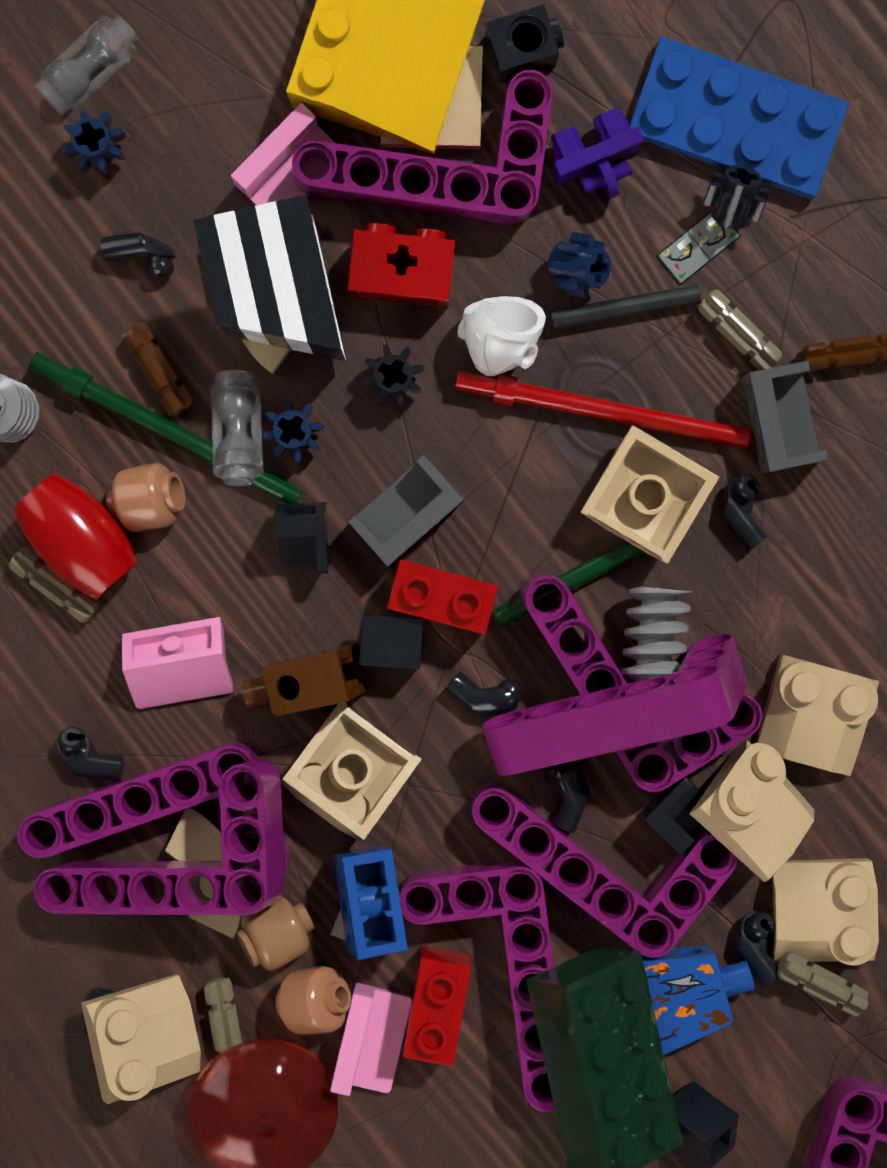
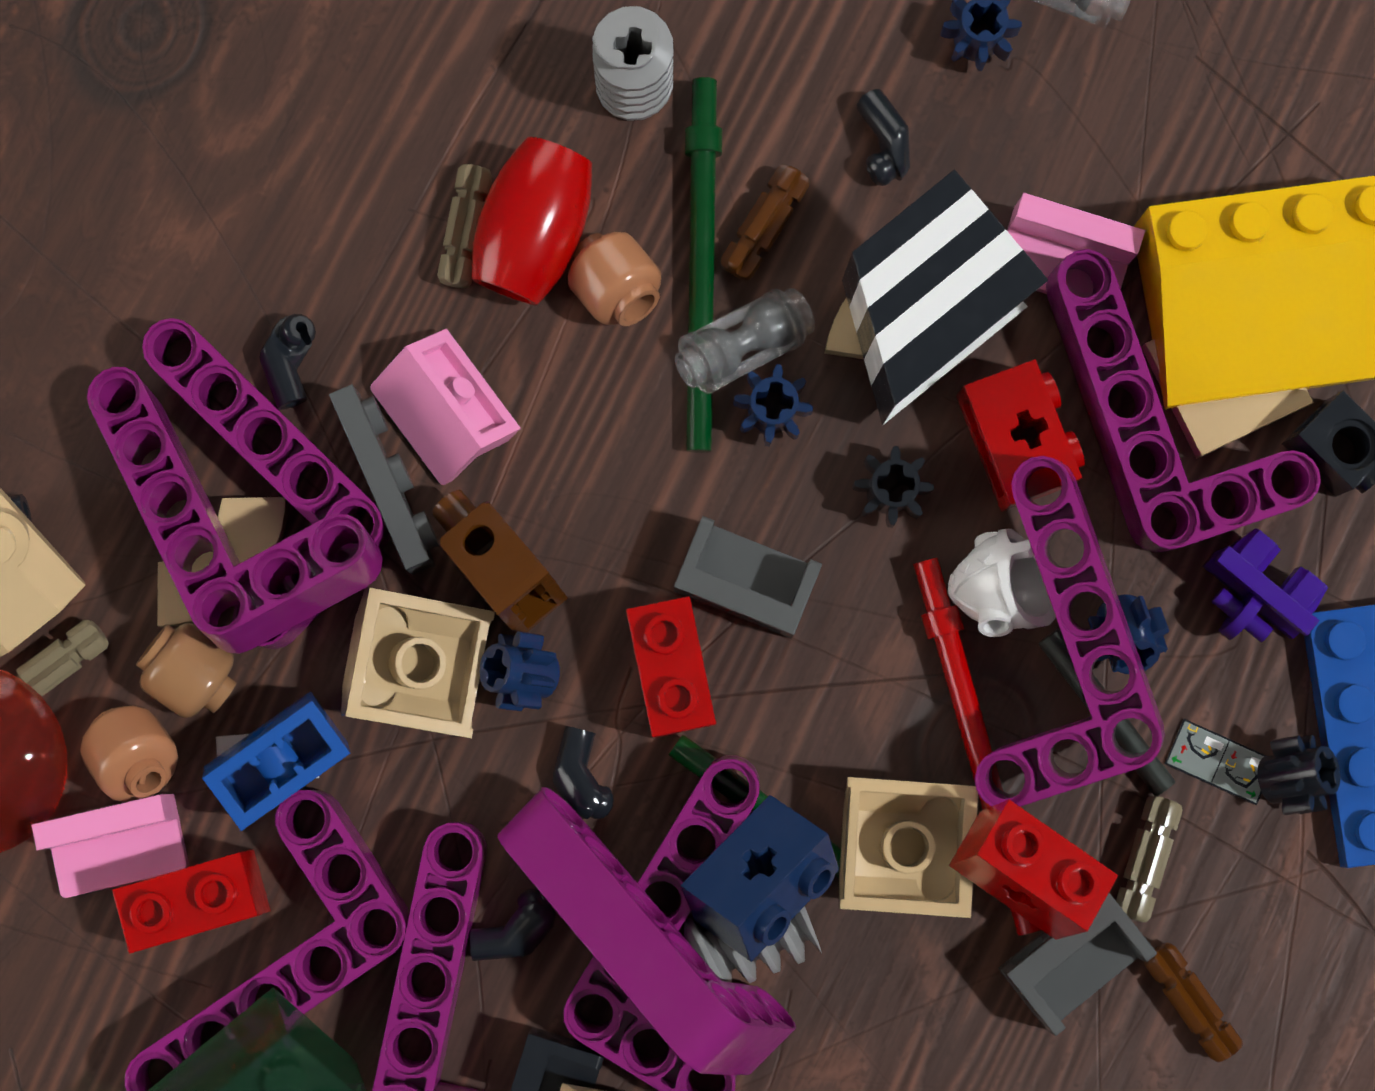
camera: 60 degrees right, 5 degrees down
black panel [273,502,330,574] -> none
black panel [359,615,424,669] -> none
black arm [721,474,767,551] -> none
none -> dark grey plate [329,384,439,575]
none -> dark blue gear [479,631,560,711]
none -> dark blue brick [681,795,839,962]
none -> red brick [949,799,1118,940]
none -> magenta beam [975,456,1165,807]

